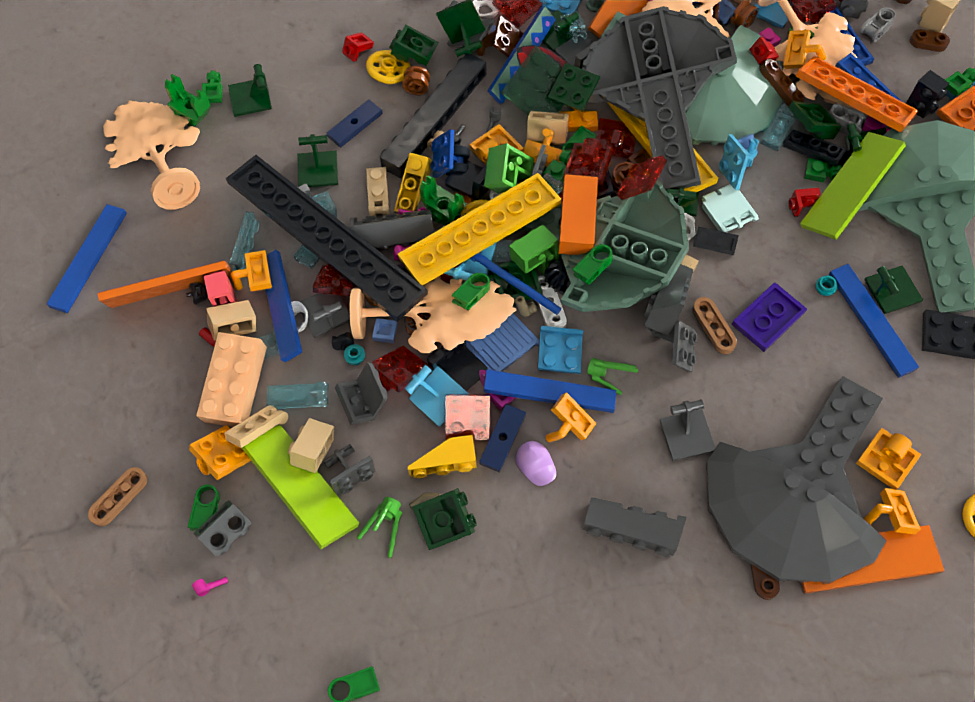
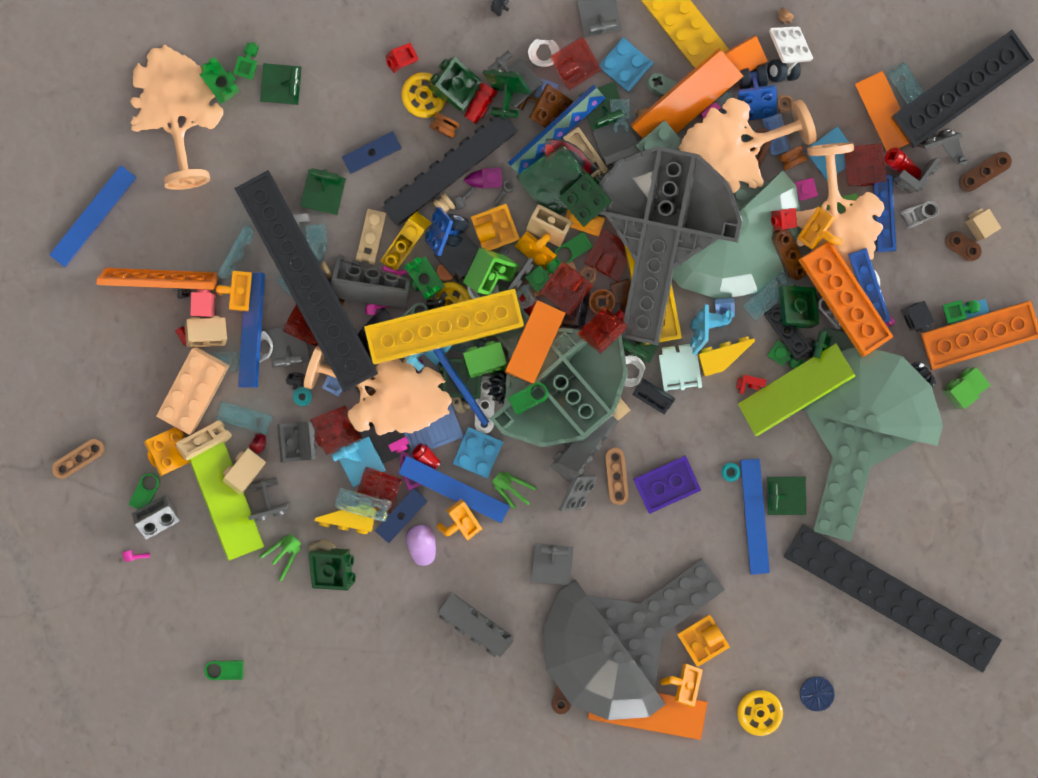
camera: 10 degrees right, 25 degrees up
green piece [452,273,490,311] -> none
none -> dark red piece [249,433,266,454]
none -> clear light blue plate [334,488,392,522]
none -> dark pink plate [388,436,410,454]
none -> red cone [412,443,440,469]
none -> red axle [464,82,498,124]
none -> magenta plate [464,168,502,189]
none -> yellow slope [698,336,755,376]

